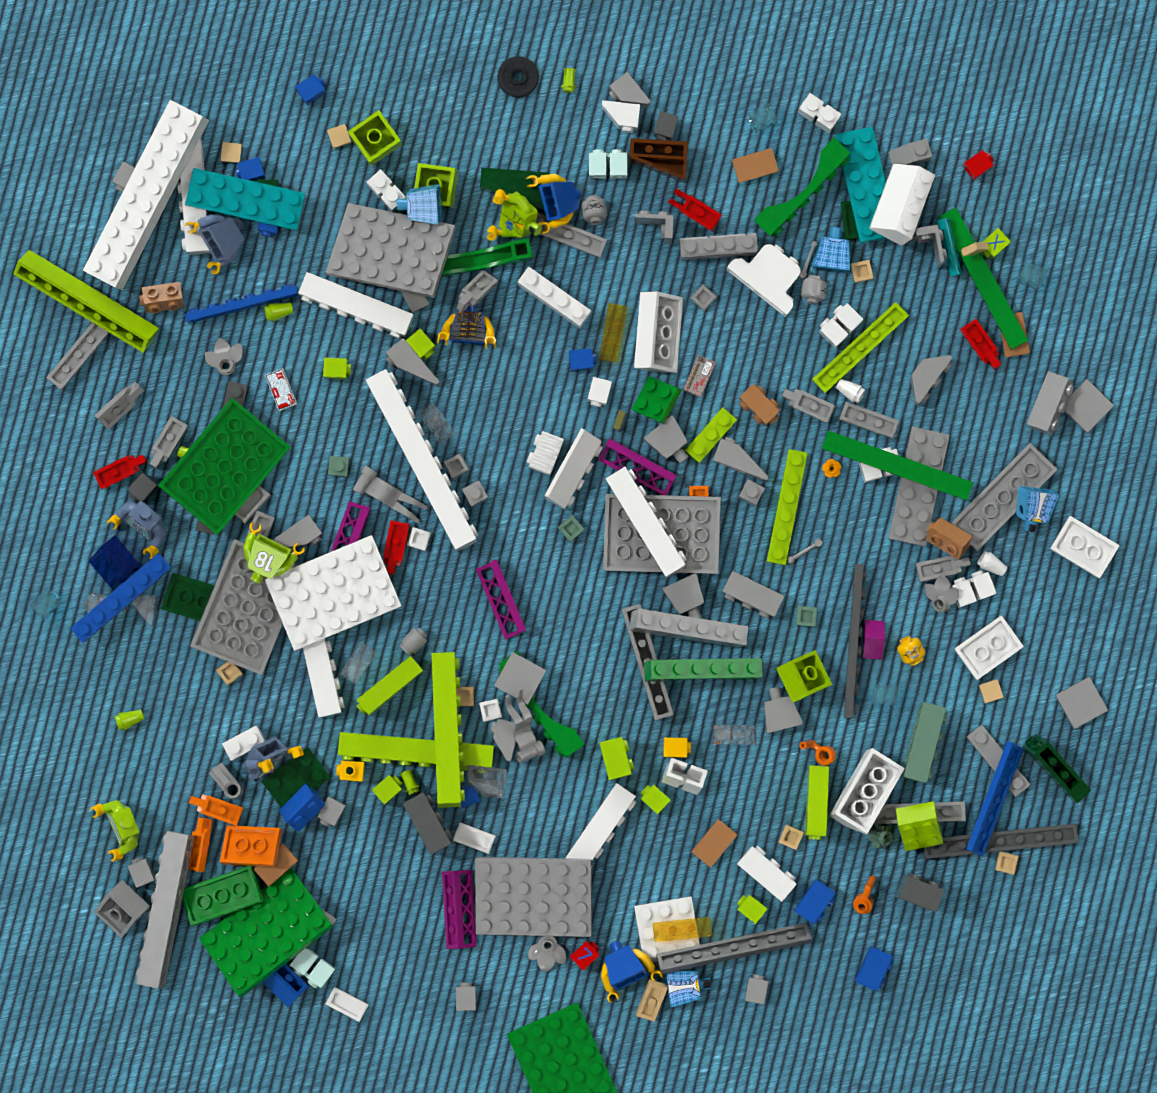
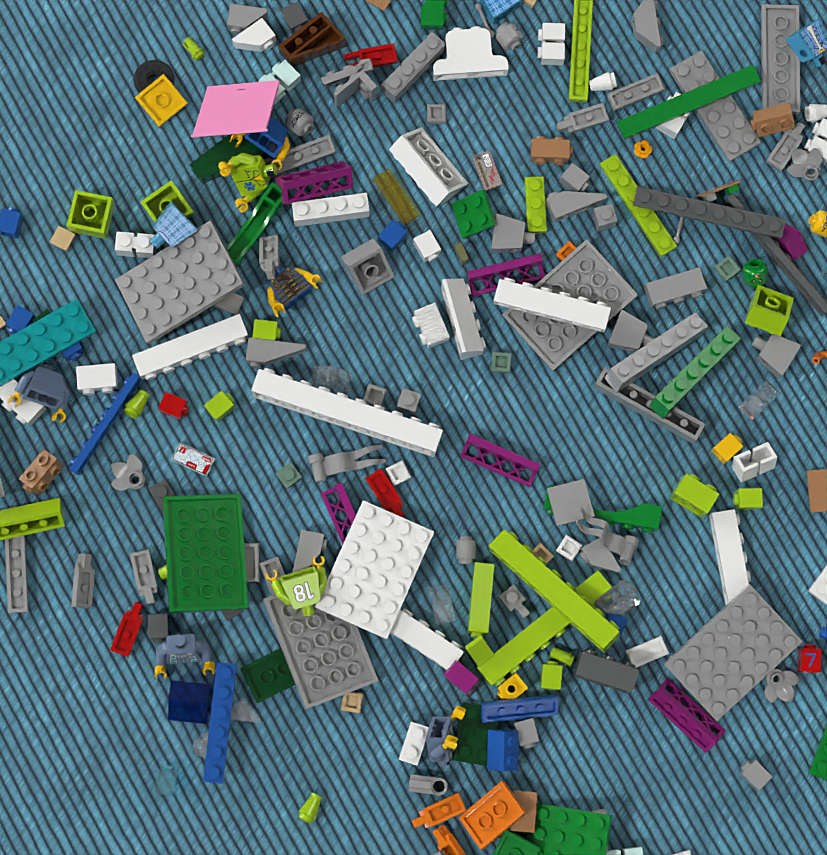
camera: 50 degrees left, 5 degrees down
none -> white brick [76,363,118,395]
none -> yellow tile [135,74,188,127]
none -> red brick [158,392,190,421]
none -> bright pink piece [191,80,280,138]
none -> magenta fence [275,161,353,204]
none -> light grey hinge [321,58,374,87]
none -> light grey slope [341,239,395,295]
none -> magenta slope [443,660,481,698]
none -> lime slope [465,635,494,666]
none -> blue tile [481,694,559,723]
none -> light grey plate [498,584,530,619]
none -> light grey brick [559,163,590,192]
none -> dark grey plate [633,186,786,239]
none -> piece [696,180,741,202]
none -> green head [743,259,768,288]

